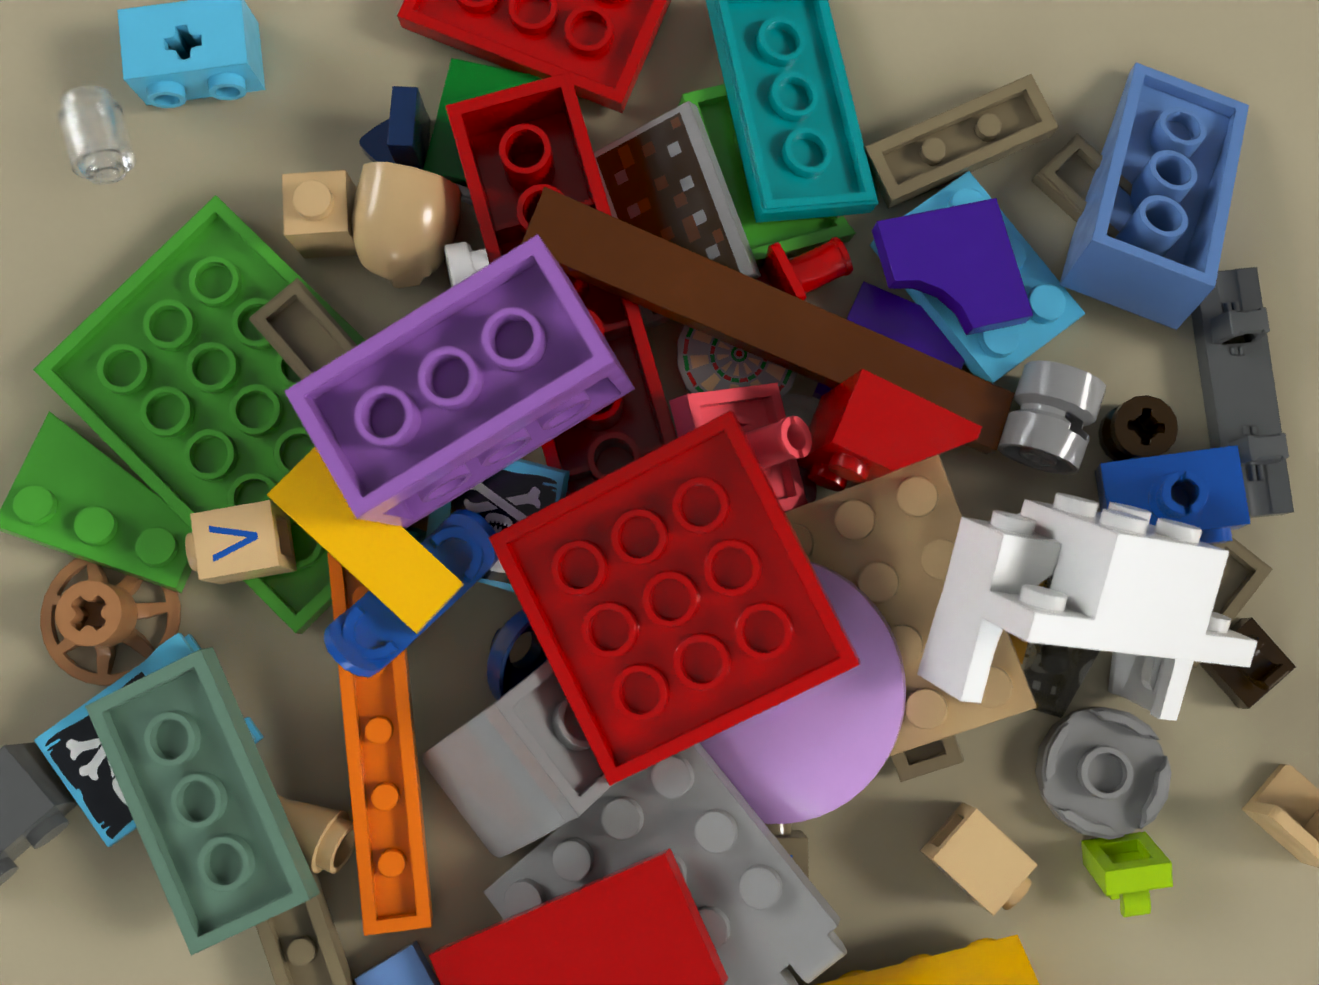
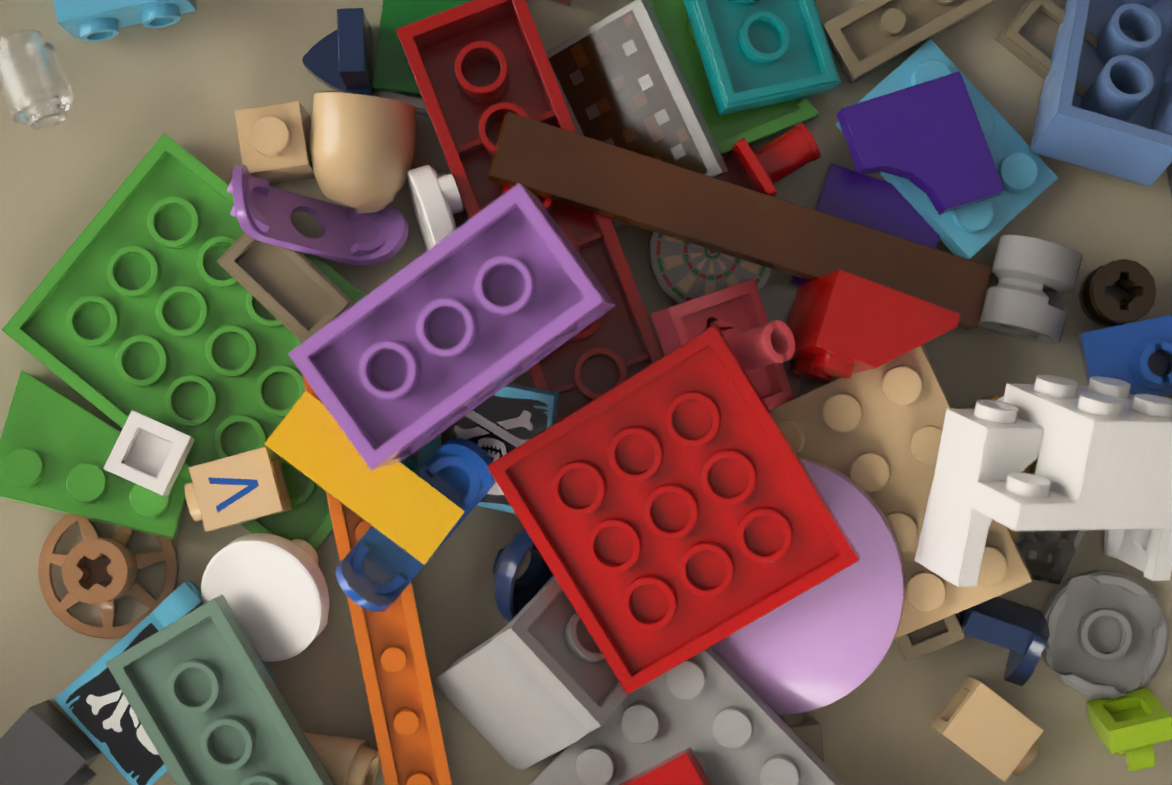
camera: 10 degrees left, 5 degrees up
none -> white tile [103,410,195,497]
none -> white tile [201,533,330,662]
none -> medium lavender piece [227,164,409,266]
none -> dark blue tile [959,597,1050,686]

